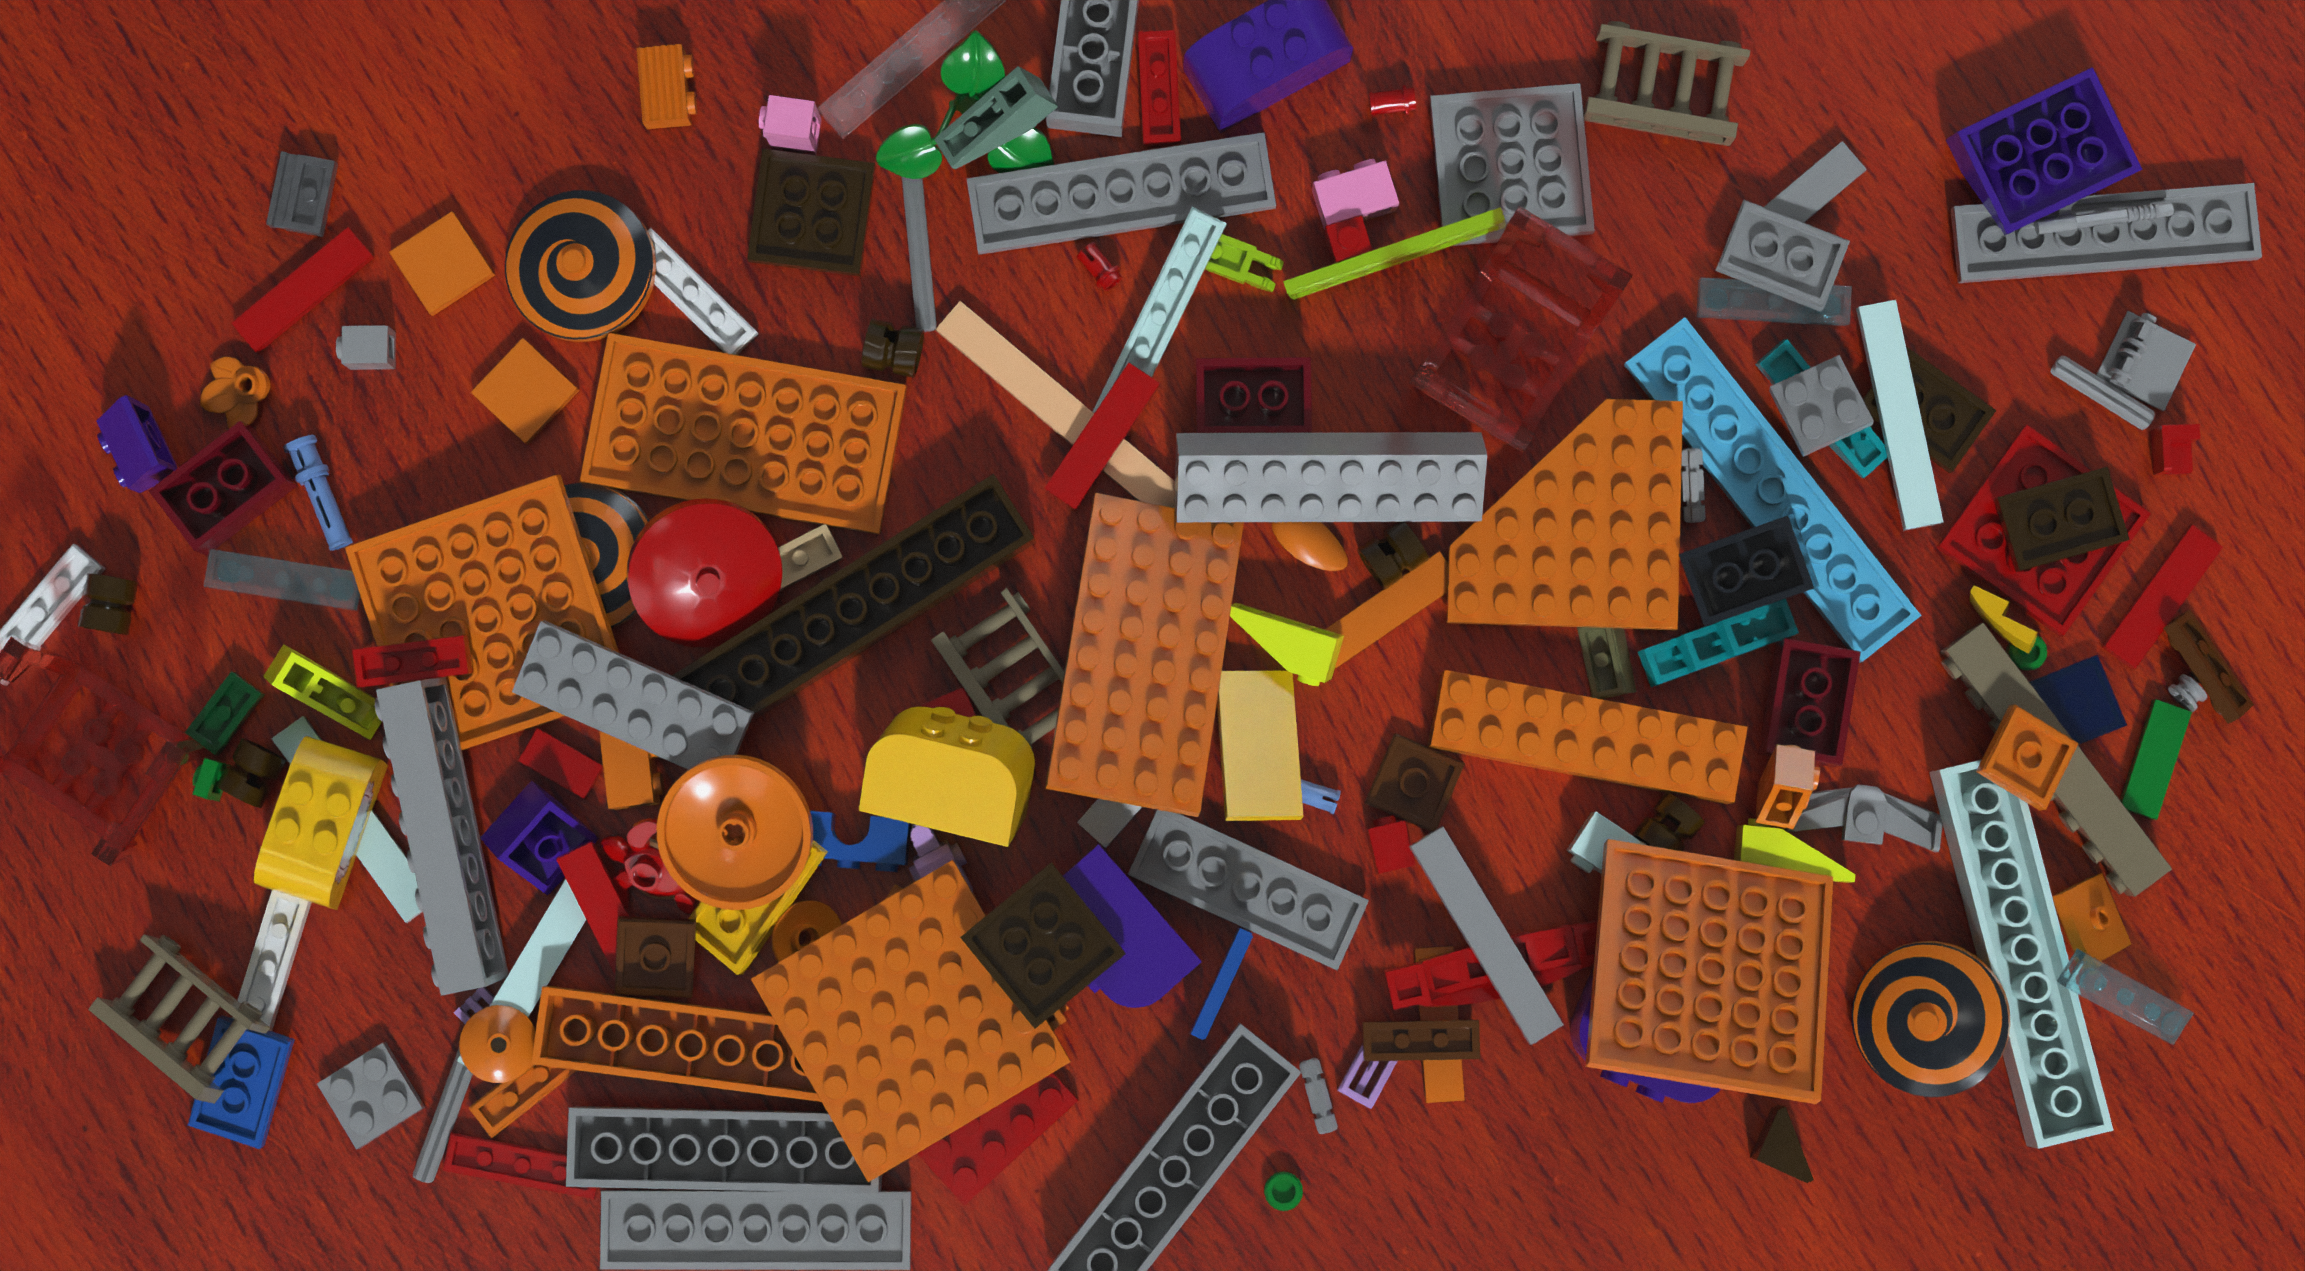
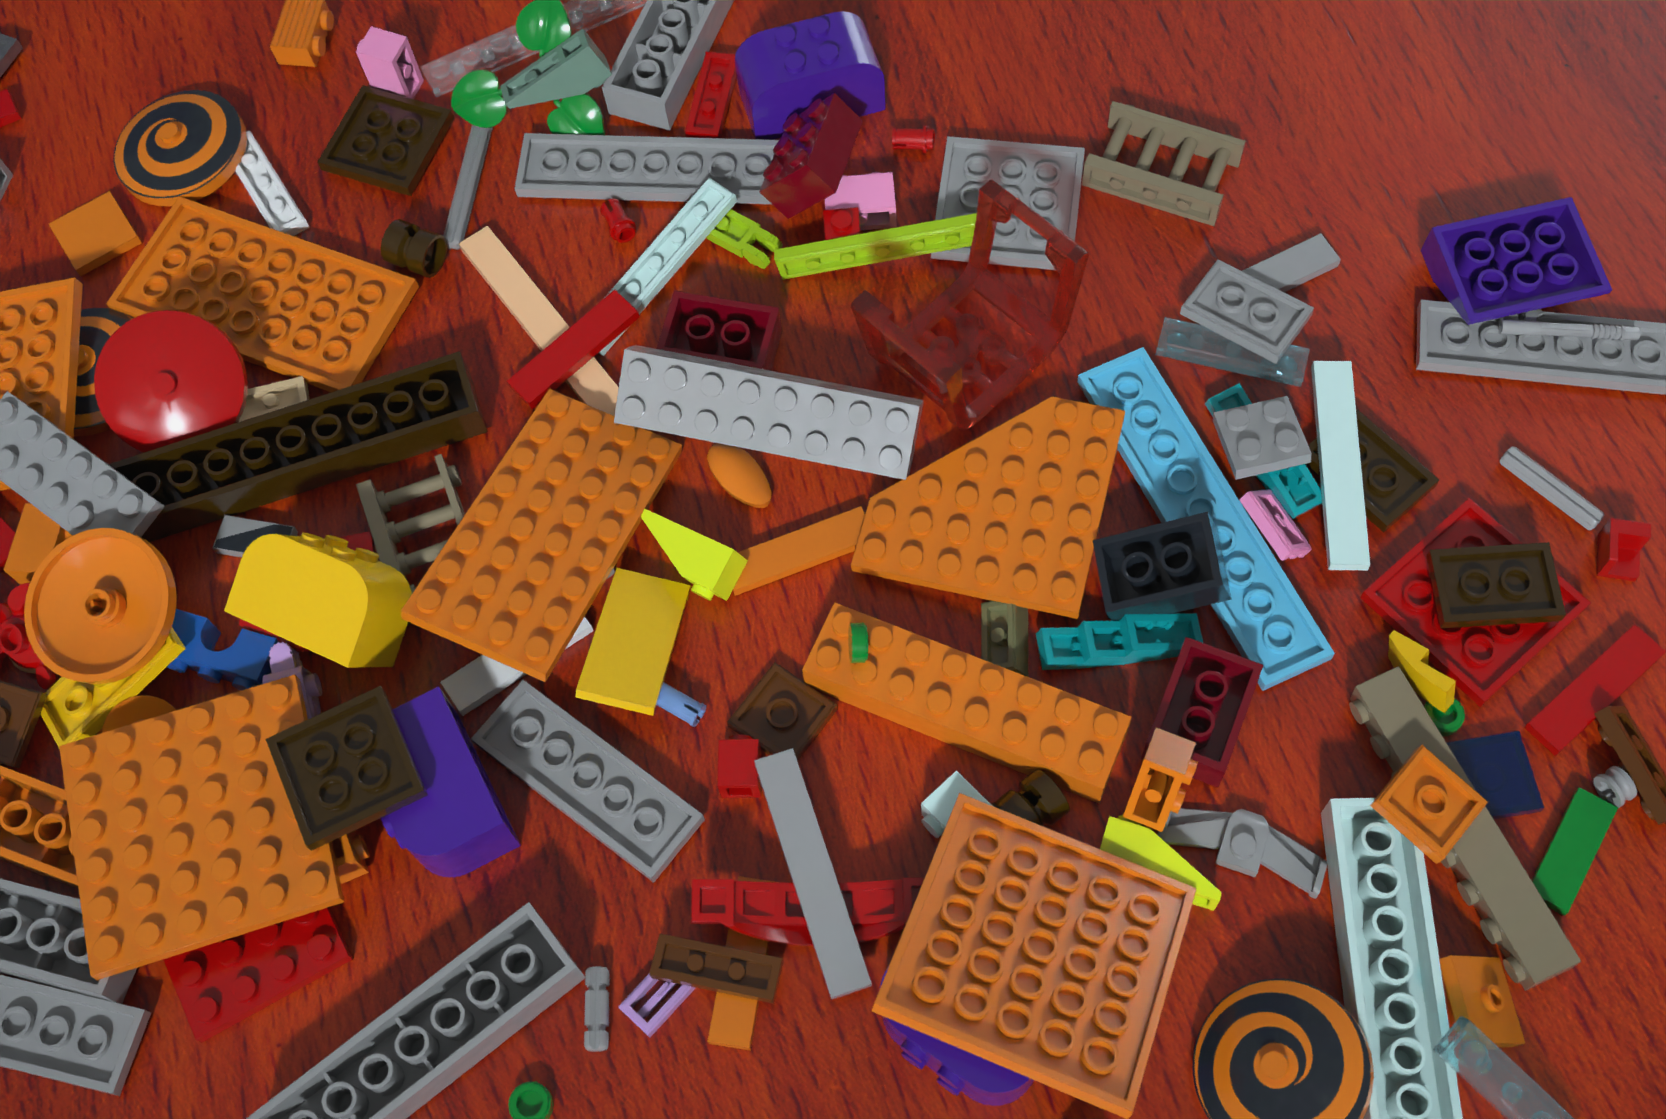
camera: 20 degrees right, 20 degrees down
orange tile [389,211,495,316] -> none
blue tile [1190,928,1253,1040] -> none
dark brown wheel [1357,522,1429,590] -> none
light grey axle [1681,448,1706,523] -> none
light grey hinge [2096,311,2196,411] -> none
none -> tile [213,515,298,558]
none -> dark red brick [759,93,863,219]
none -> green tile [848,622,868,663]
none -> bright pink tile [1240,489,1312,561]

